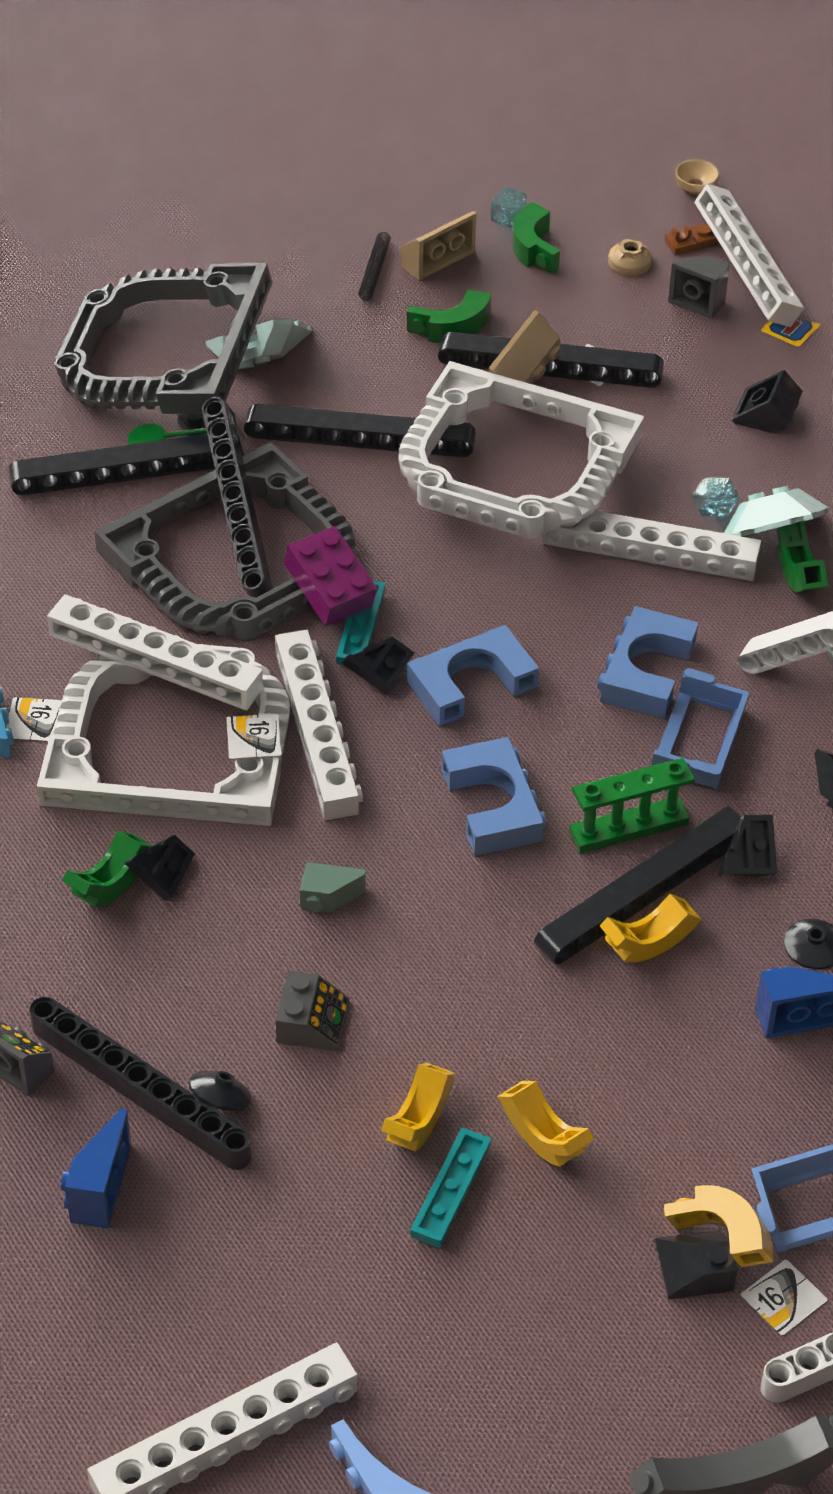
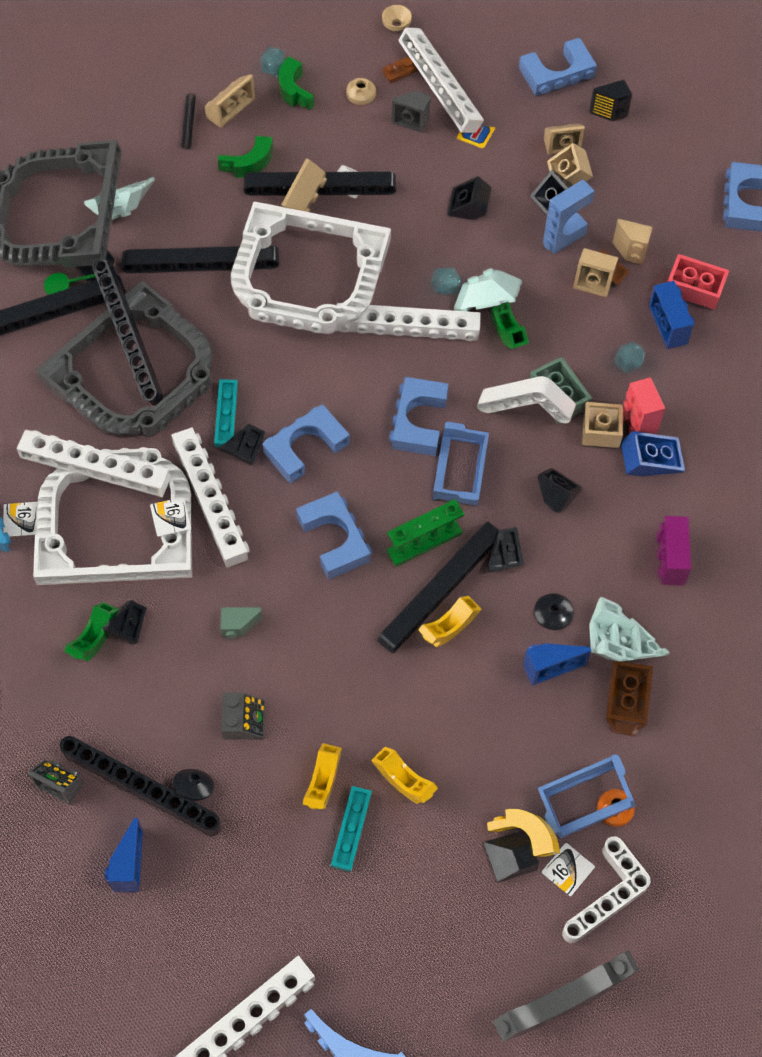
camera: 10 degrees left, 15 degrees up
magenta brick [284,526,377,627] -> none

